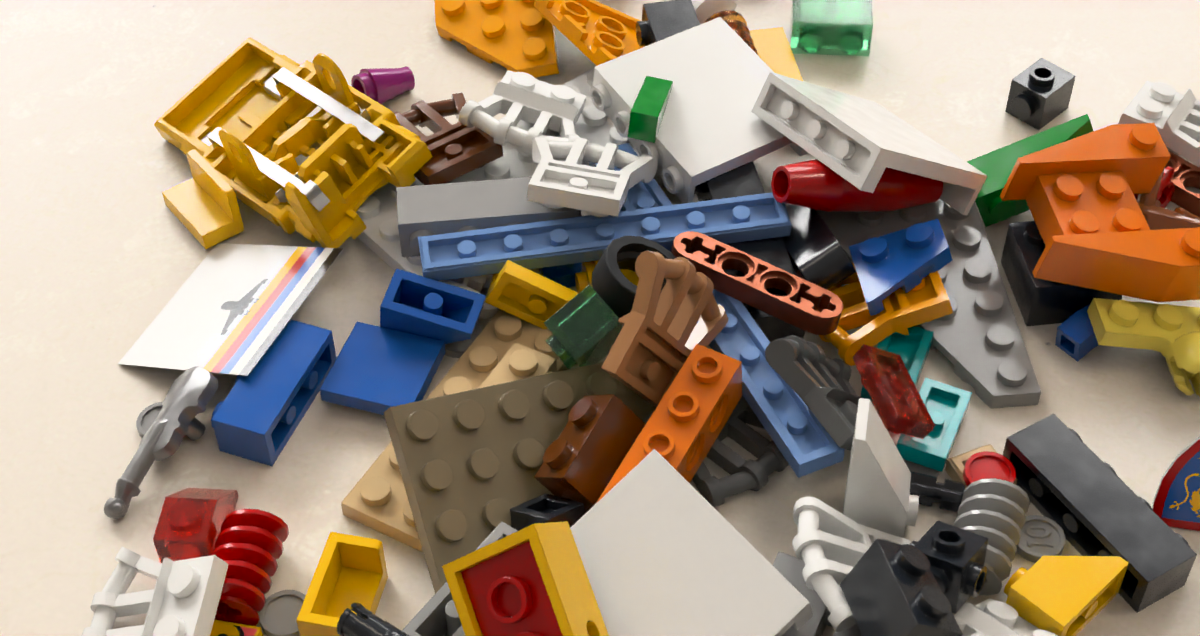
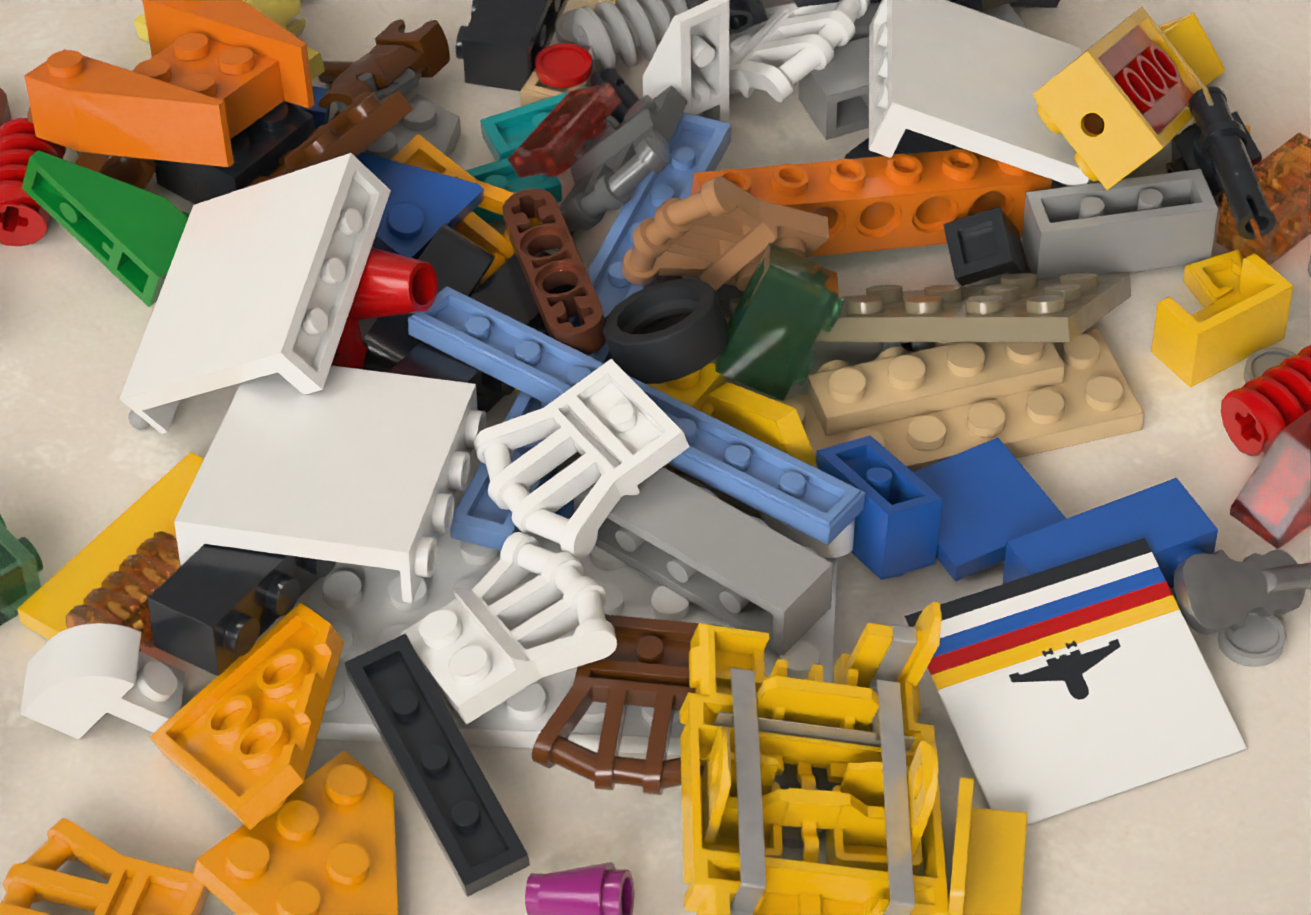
camera: 135 degrees left, 0 degrees up
reddish brown brick [534,394,645,514] -> none
green piece [628,76,673,143] -> none
none -> reddish brown plate [247,90,414,187]
none -> reddish brown piece [318,19,450,122]
none -> black plate [344,633,530,897]

